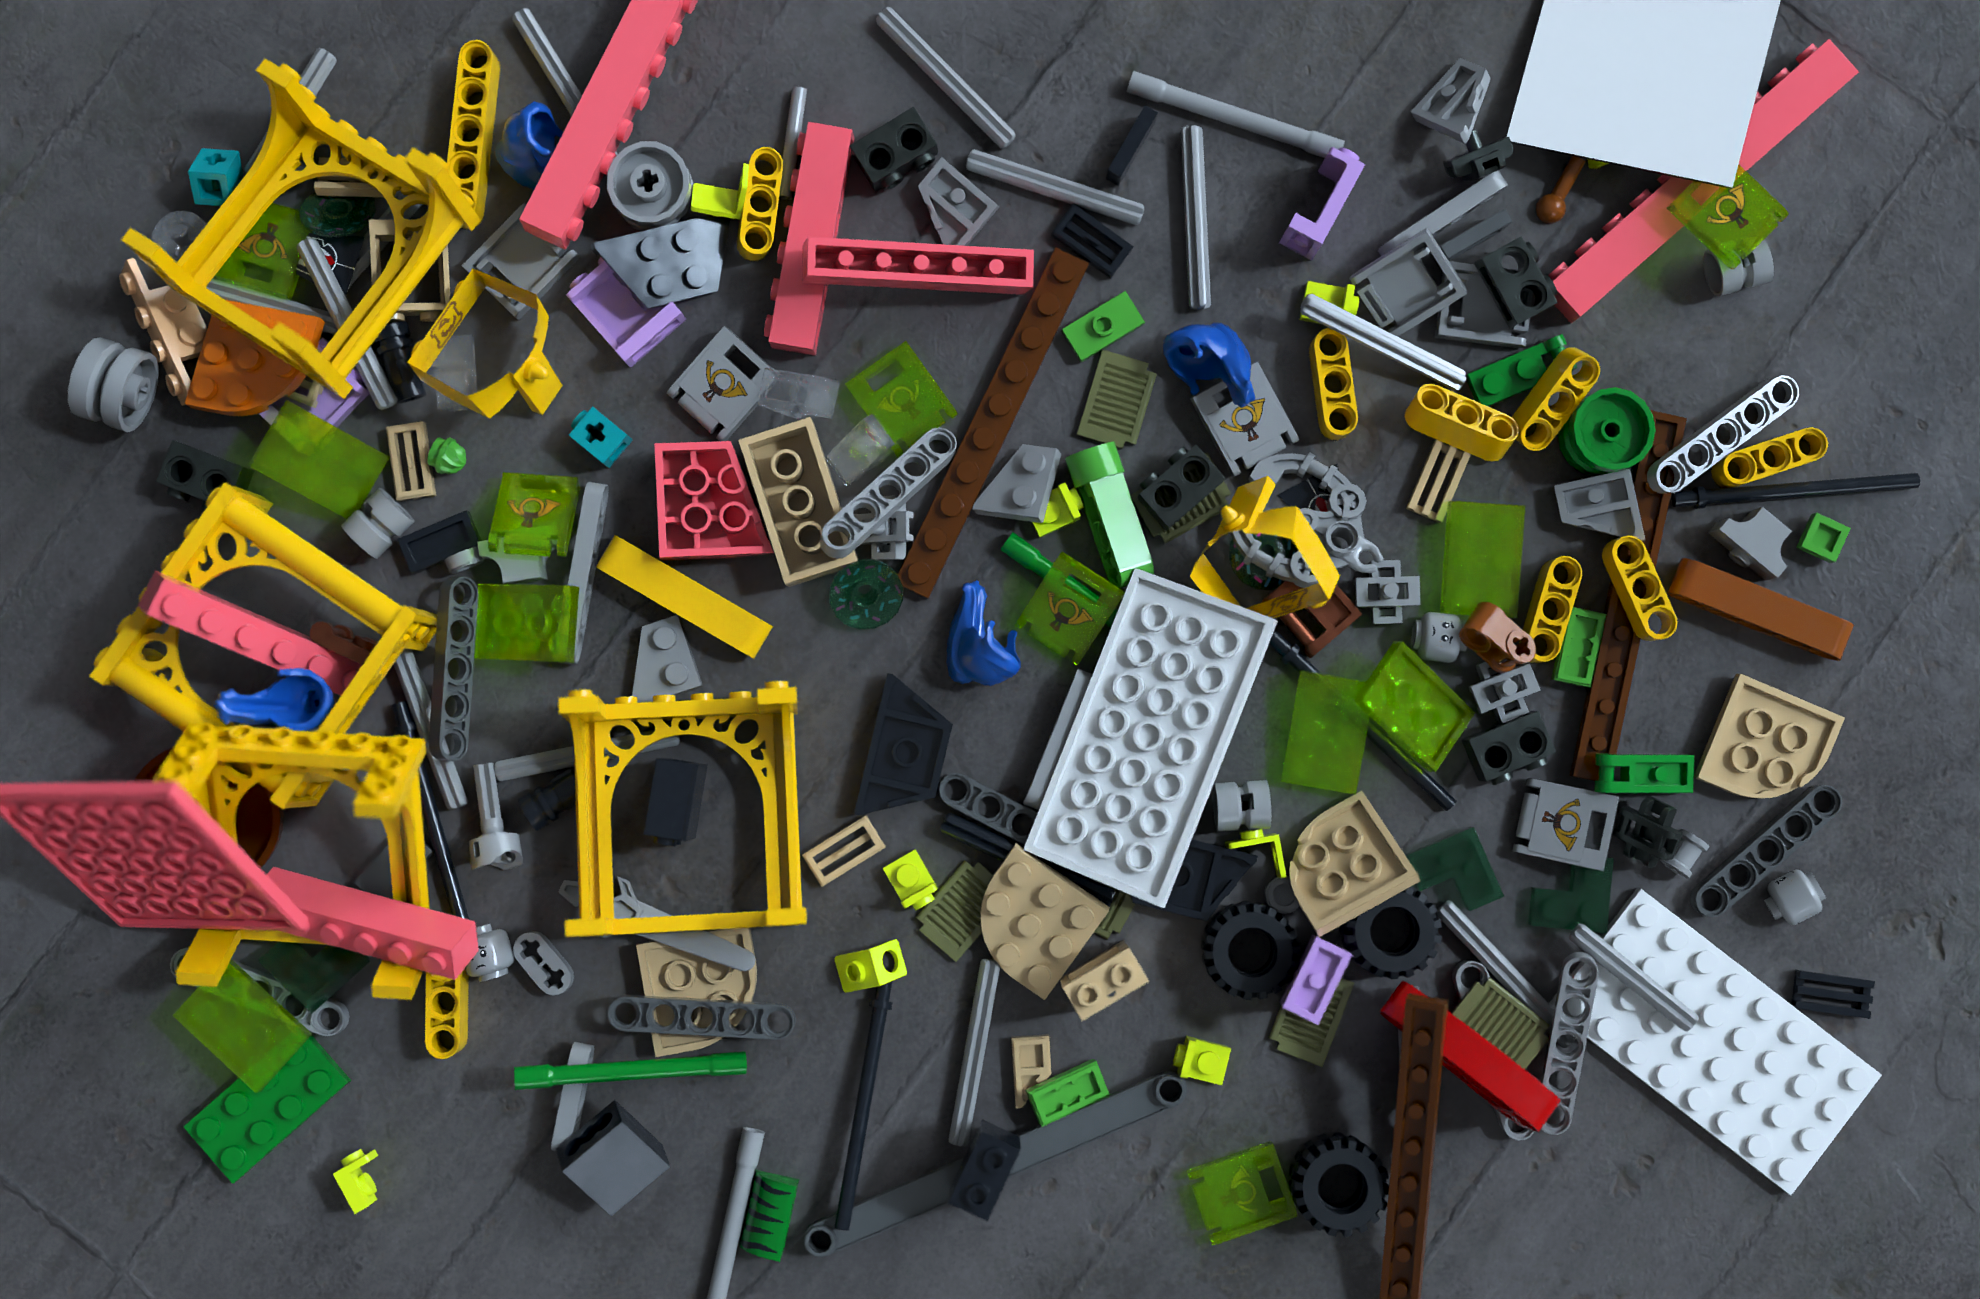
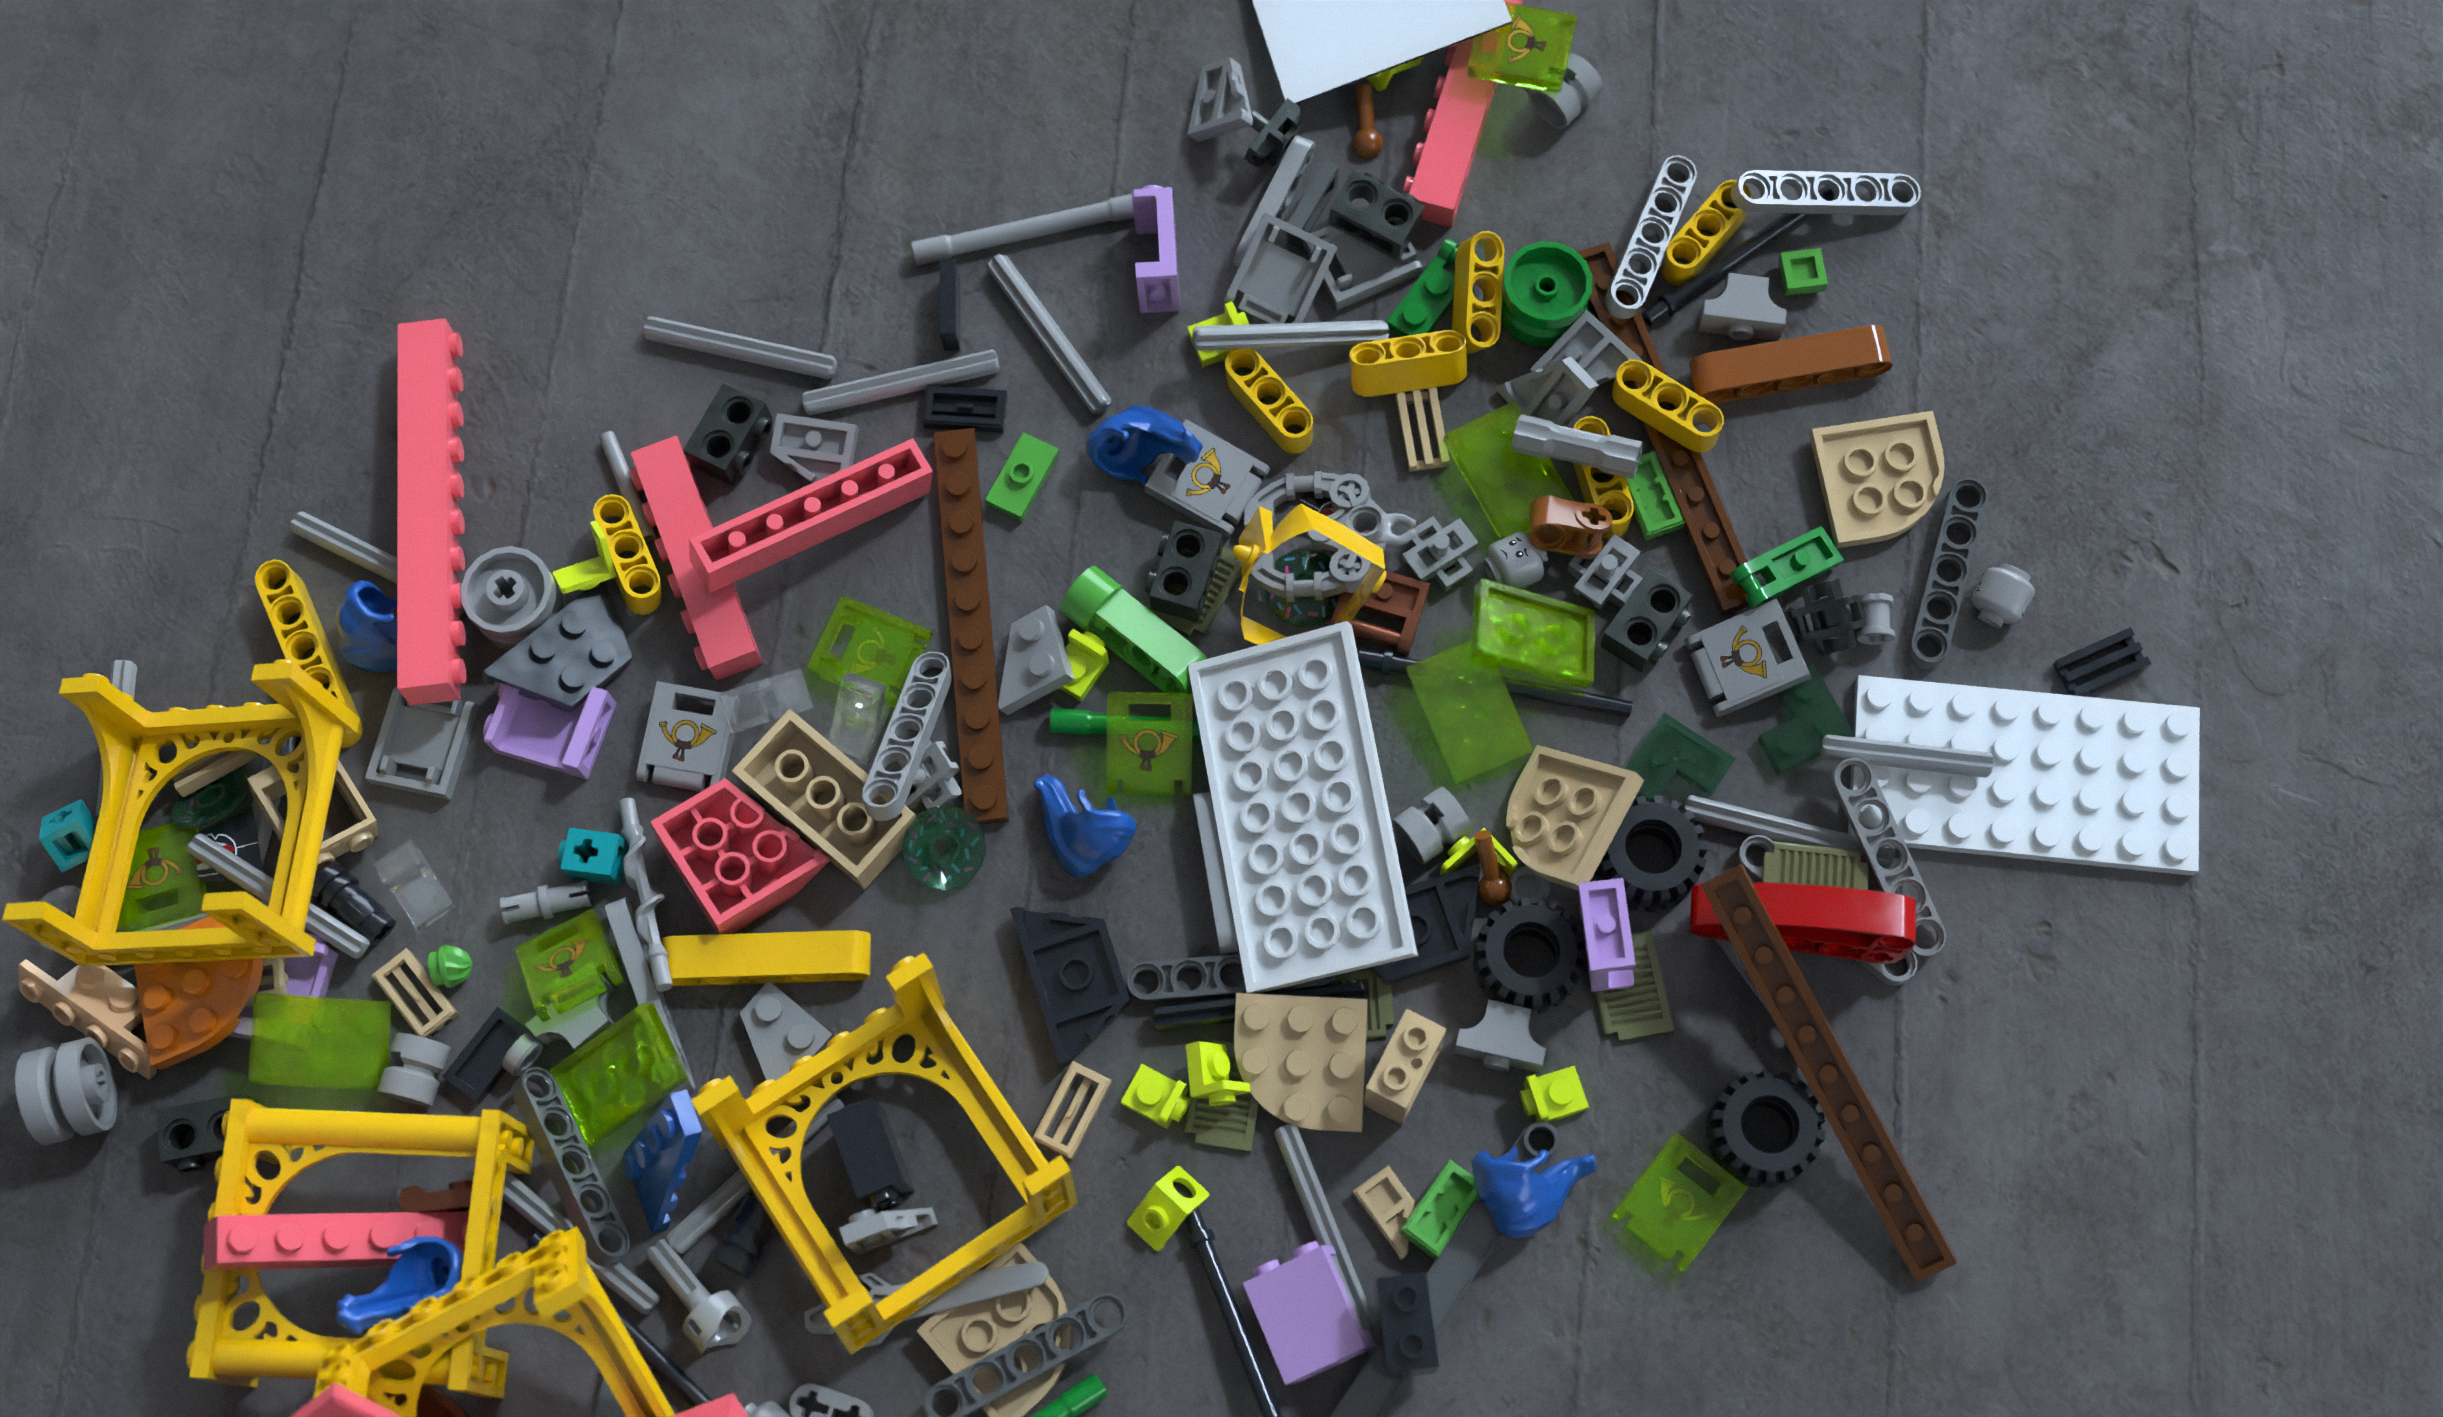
camera: 25 degrees left, 15 degrees down
yellow piece [408,268,563,419] -> none
olive window [1077,349,1157,449] -> none
none -> light grey pin [500,880,592,925]
none -> light grey piece [618,798,673,992]
none -> blue wing [622,1089,702,1234]
none -> light grey wing [839,1208,938,1255]
none -> neon yellow bracket [1186,1041,1251,1106]
none -> lavender panel [1243,1241,1377,1385]
none -> light grey brick [1454,999,1546,1073]
none -> blue piece [1471,1146,1597,1239]
none -> dark orange bar [1474,830,1512,906]
none -> light grey wing [1496,356,1598,427]
none -> light grey axle [1512,414,1643,479]
none -> light grey beam [1731,170,1921,215]

